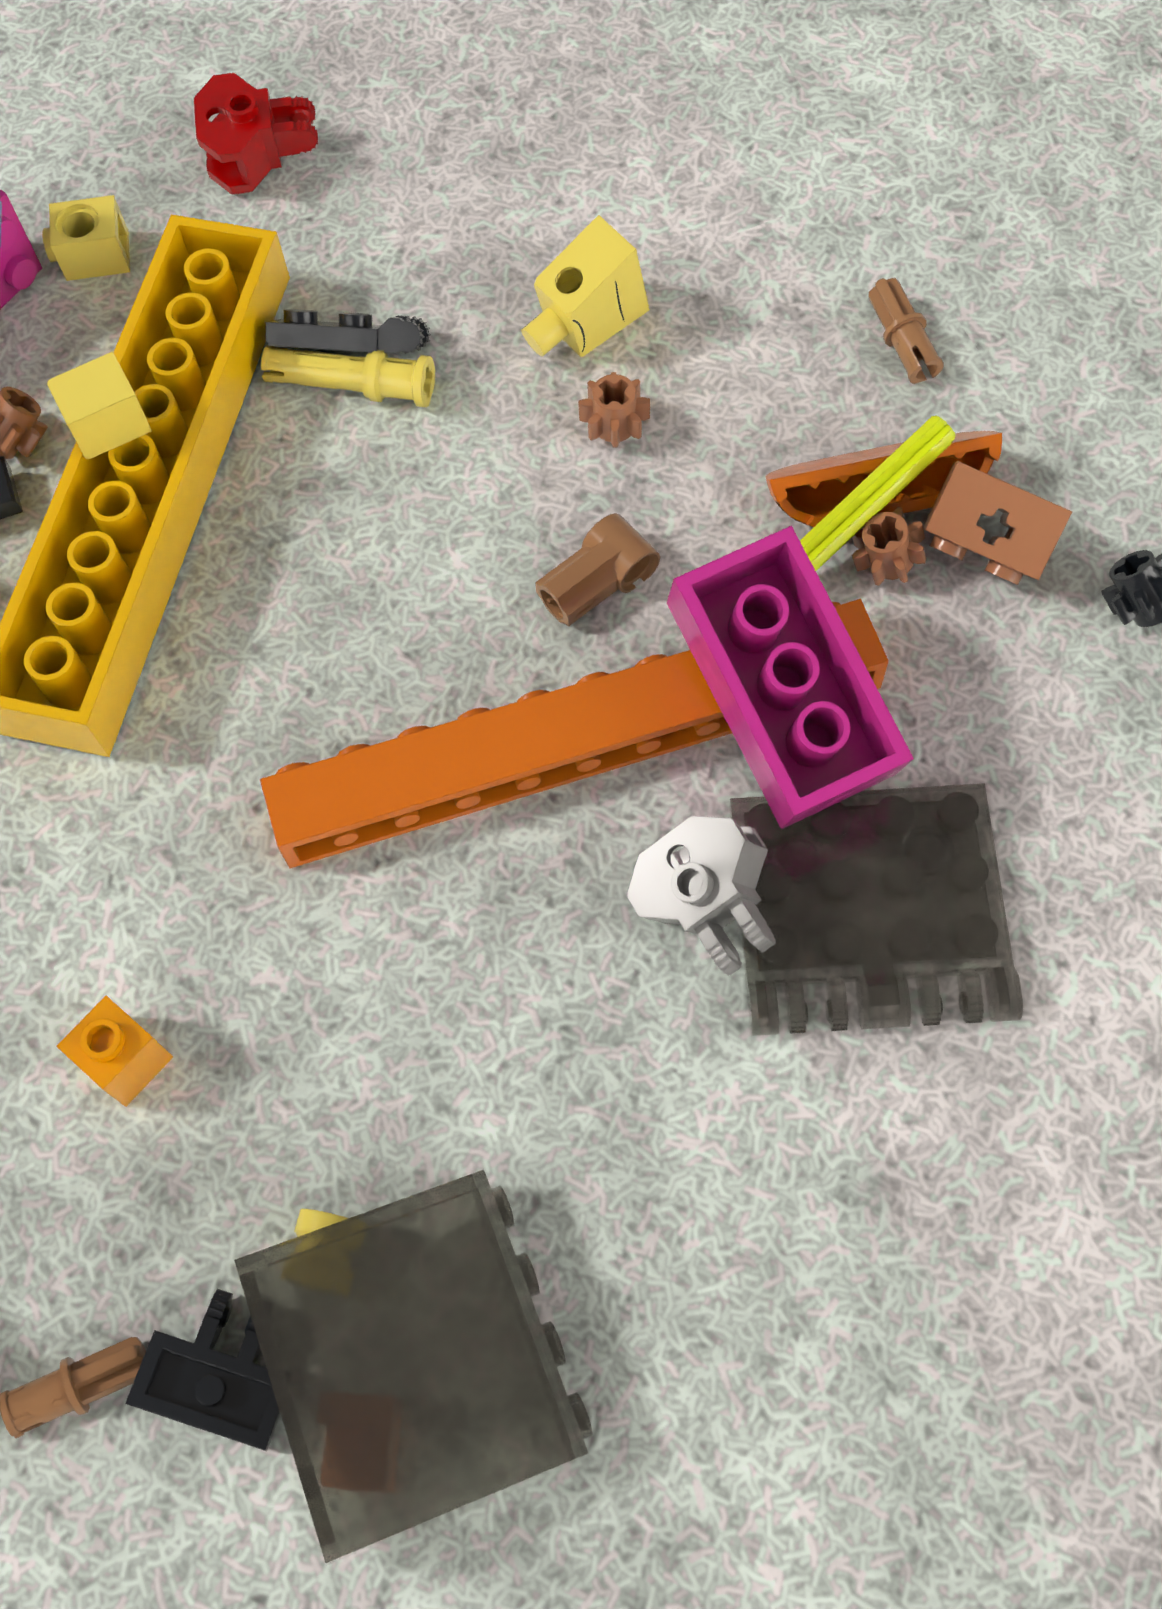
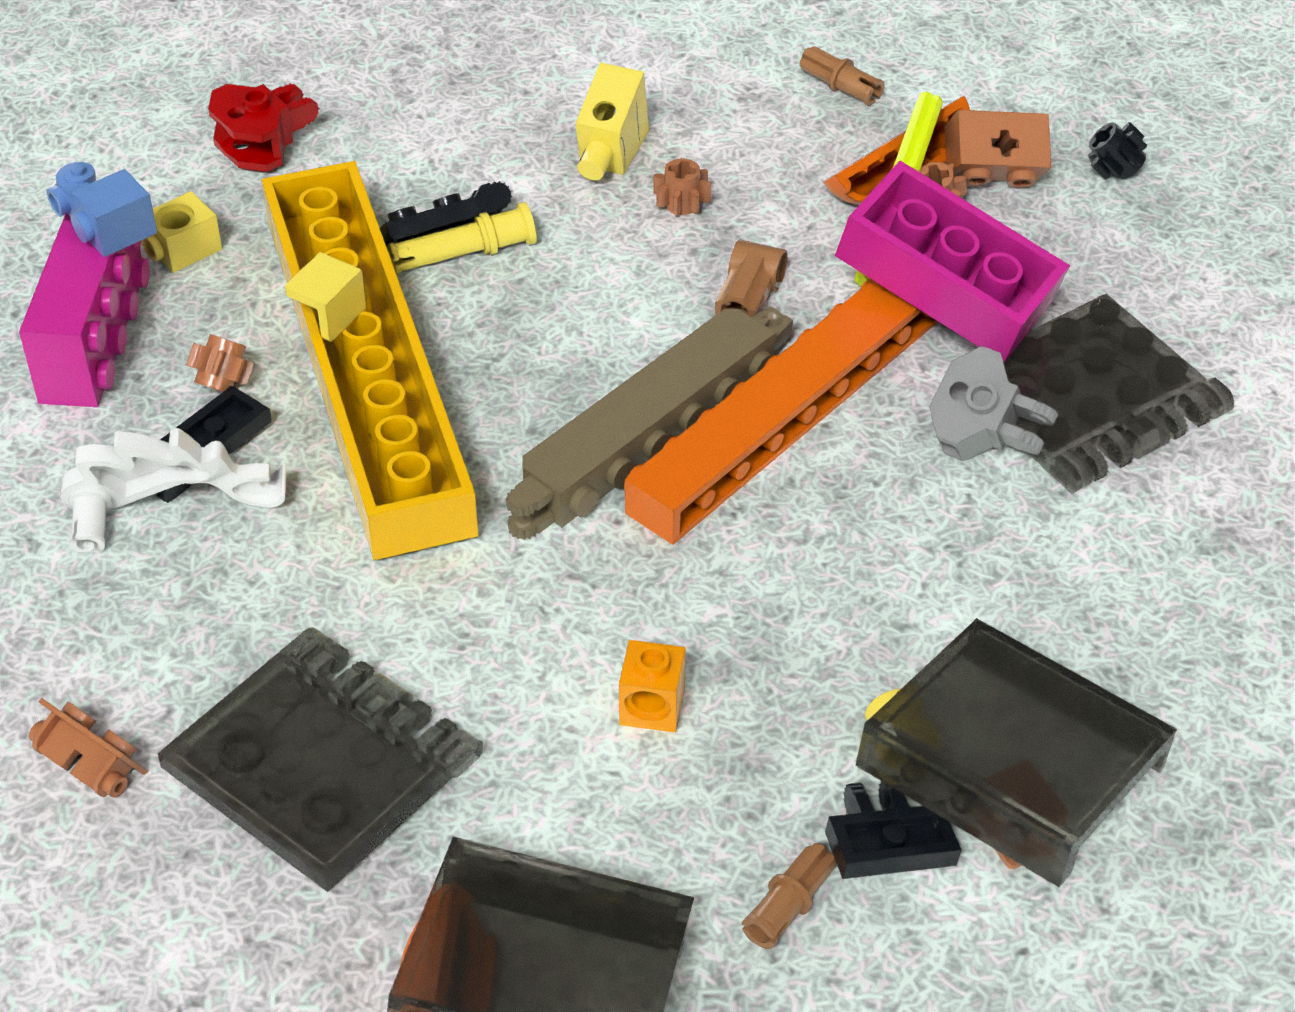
camera: 35 degrees left, 20 degrees down
none -> dark tan hinge [506,306,793,540]

